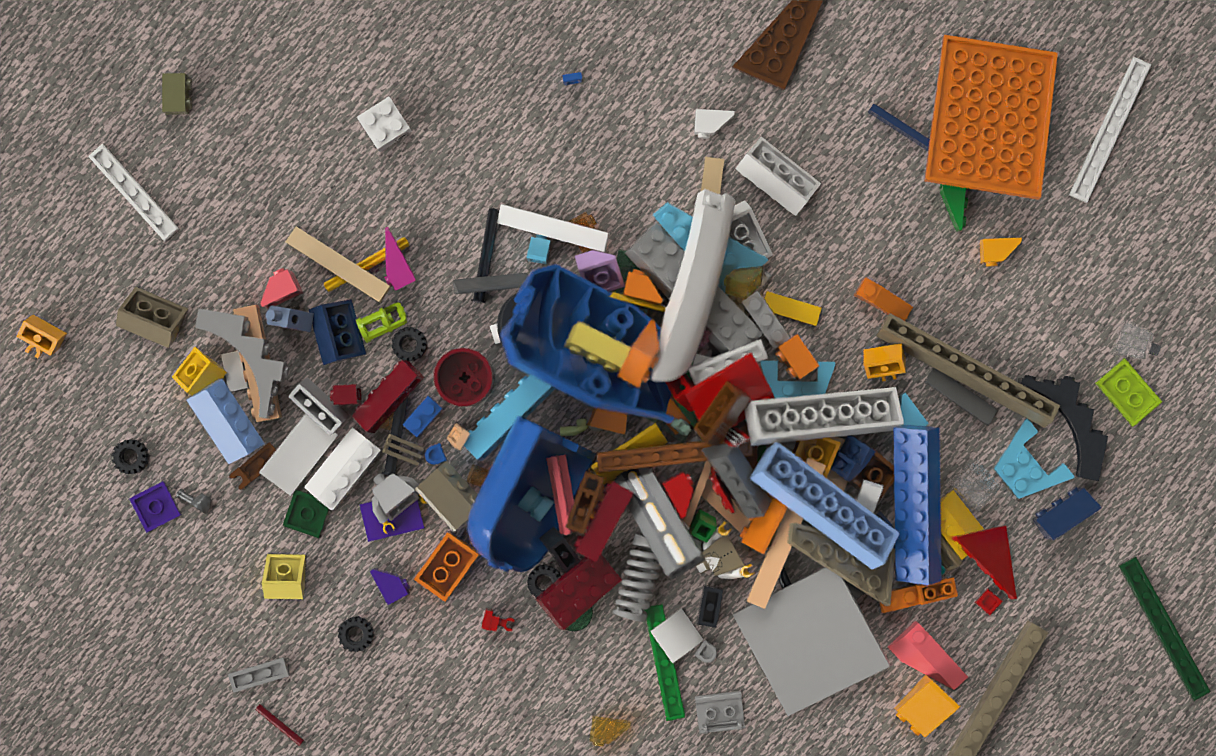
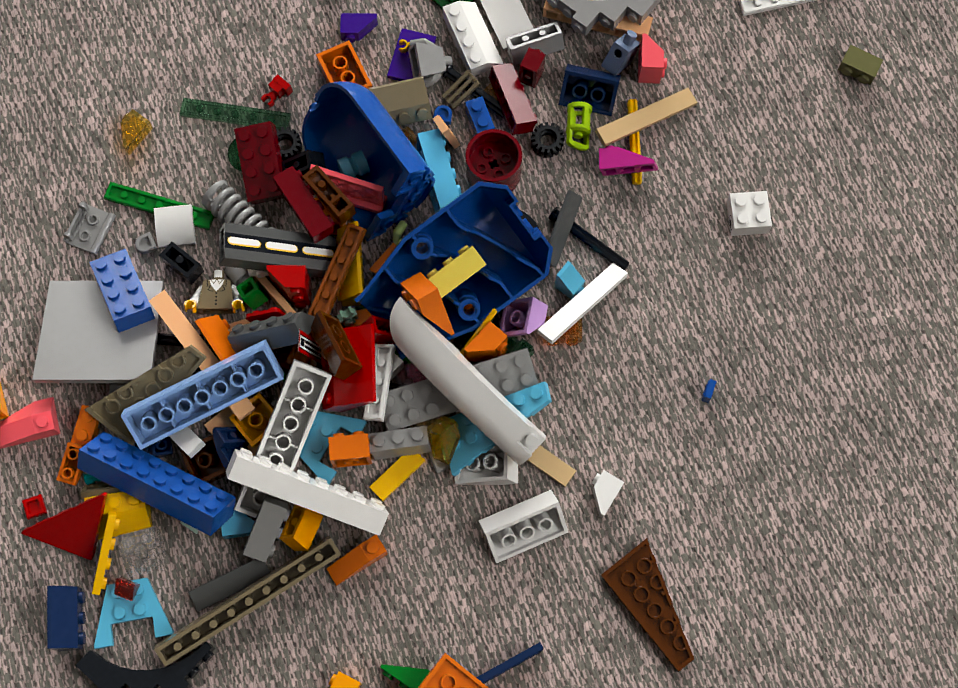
camera: 115 degrees right, 15 degrees down
none -> brick [89,248,155,333]
none -> yellow plate [92,511,120,595]
none -> clear red slope [114,577,140,601]
none -> clear green tile [180,98,291,131]
none -> white brick [226,448,389,536]
none -> light grey brick [243,494,290,563]

